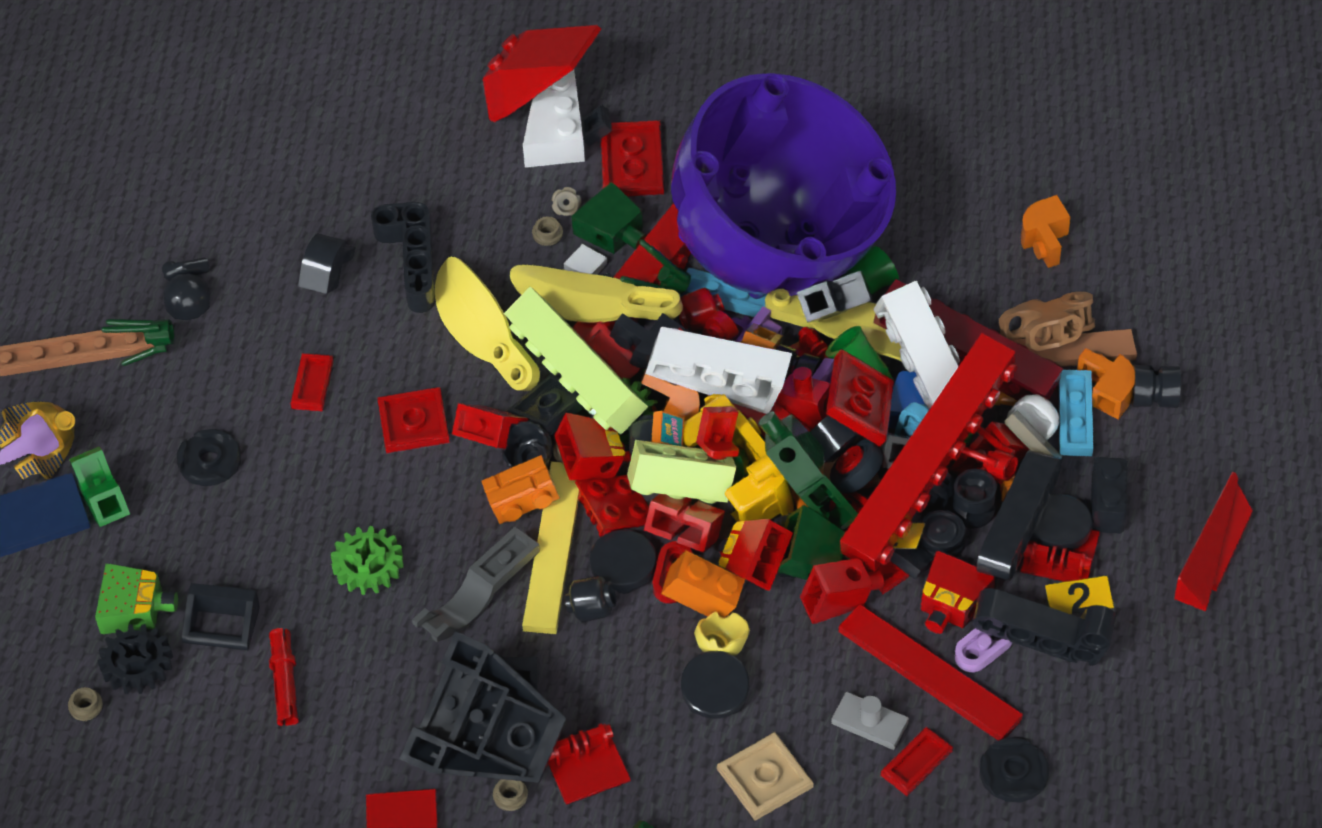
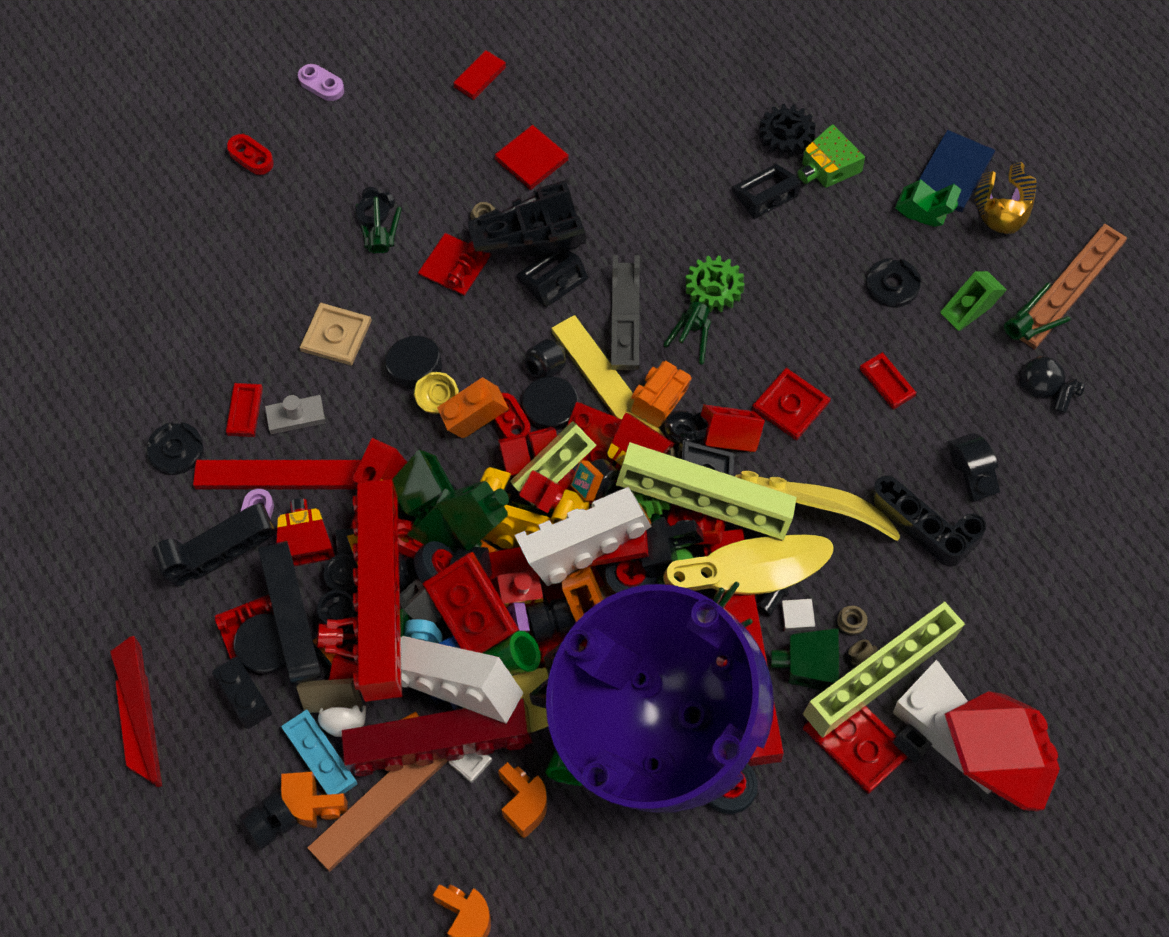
camera: 140 degrees right, 10 degrees up
dark tan plate [68,687,103,721] -> none
red pin [269,628,299,726] -> none
red torso [719,519,793,591] -> none
medium nougat piece [999,292,1095,351] -> none
yellow sticker [1045,576,1114,614] -> none
none -> orange brick [498,762,547,839]
none -> dark green plant [663,302,711,365]
none -> yellowish green brick [803,602,965,738]
none -> bright green slope [940,271,1007,331]

